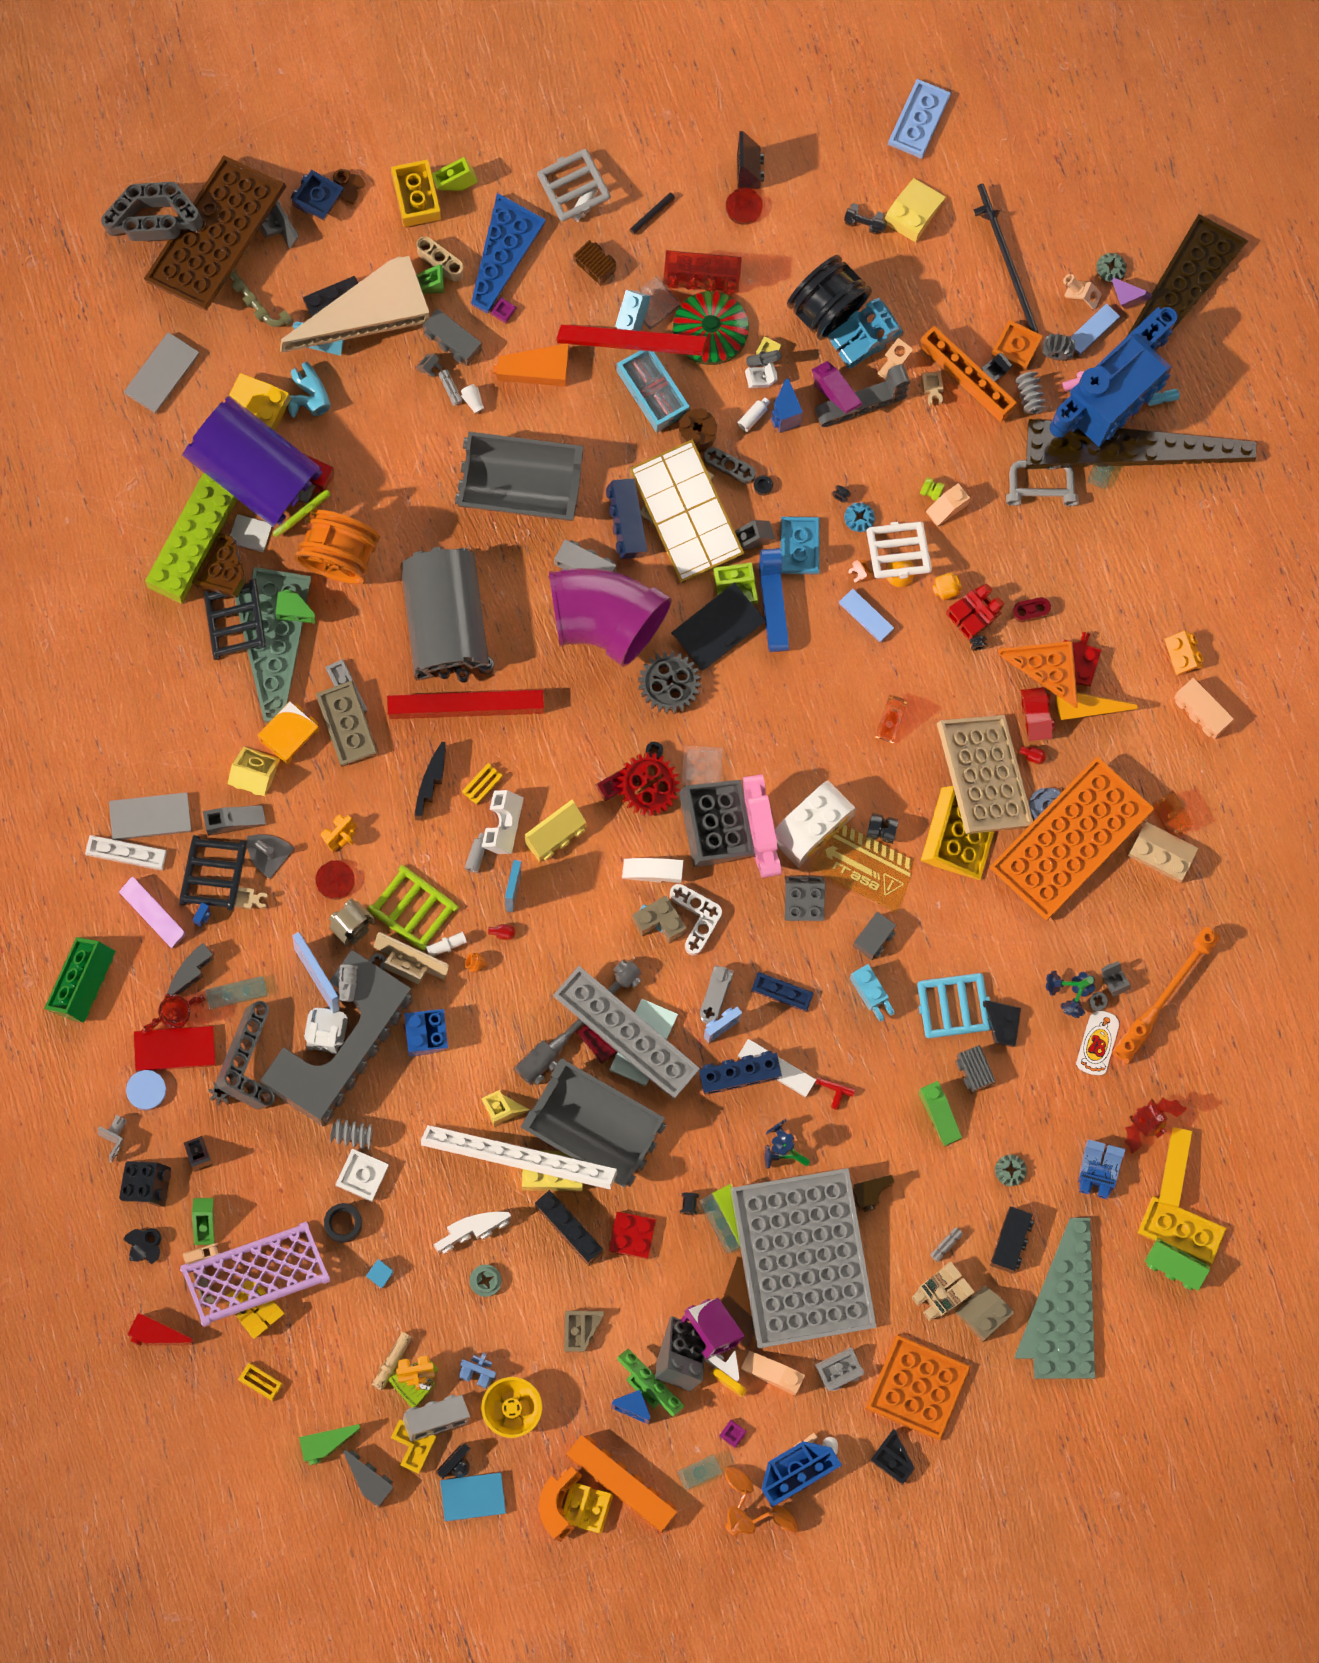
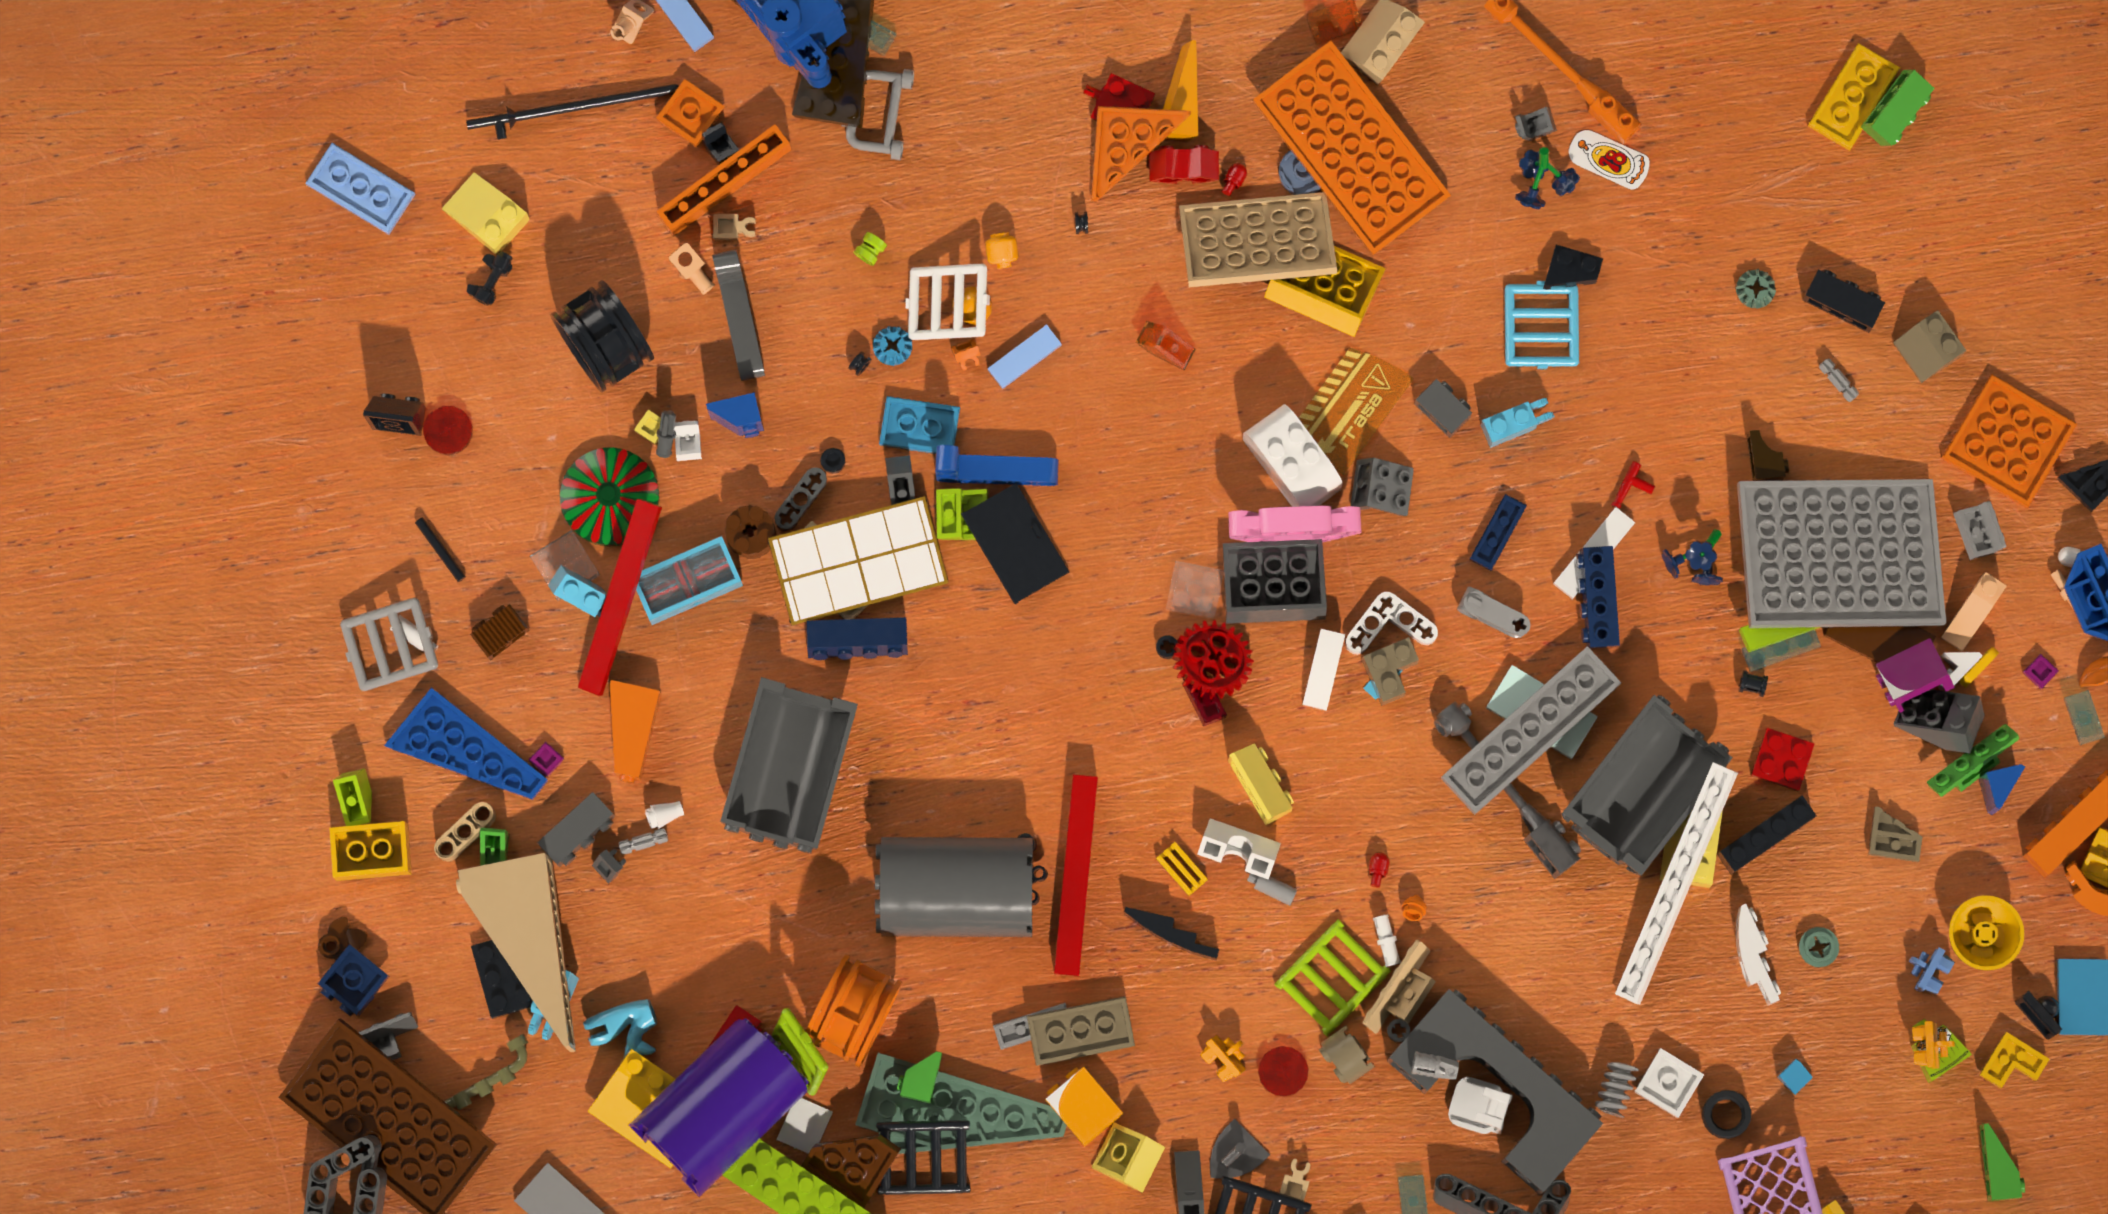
camera: 75 degrees left, 5 degrees up
light blue tile [292,932,340,1013] -> none
dark grey slope [343,1450,394,1508] -> none
tan pin [371,1332,413,1391] -> none
light grey brick [403,1395,470,1442] -> none
blue slope [404,1009,448,1057] -> none
light yellow slope [481,1090,530,1127] -> none
dark azure tile [505,860,522,912] -> none
magenta cylinder [549,568,672,667] -> none
light grey brick [554,539,616,572] -> none
dark red plate [577,1025,617,1064] -> none
dark grey gear [638,651,701,714] -> none
clear red brick [663,250,742,294] -> none
light blue plate [704,1007,742,1044] -> none
white cylinder [737,397,770,432] -> none
magenta slope [812,361,862,414] -> none
dark azure connector [828,298,904,369] -> none
black wheel [866,813,899,844] -> none
tan hips [912,1261,974,1321] -> none
bright green slope [918,1081,962,1146] -> none
light nougat slope [926,483,970,527] -> none
red hips [946,584,1005,640] -> none
dark grey brick [955,1045,996,1093] -> none
dark red plate [1012,597,1051,622] -> none
sand green wing [1014,1218,1095,1379] -> none
light grey piece [1016,372,1048,414] -> none
dark grey gear [1043,333,1075,361] -> none
bright pink arm [1063,371,1084,391] -> none
hips [1077,1139,1125,1199] -> none
dark grey bush [1089,992,1108,1011] -> none
clear red helmet [1125,1097,1187,1154] -> none
yellow tile [1158,1127,1192,1208] -> none

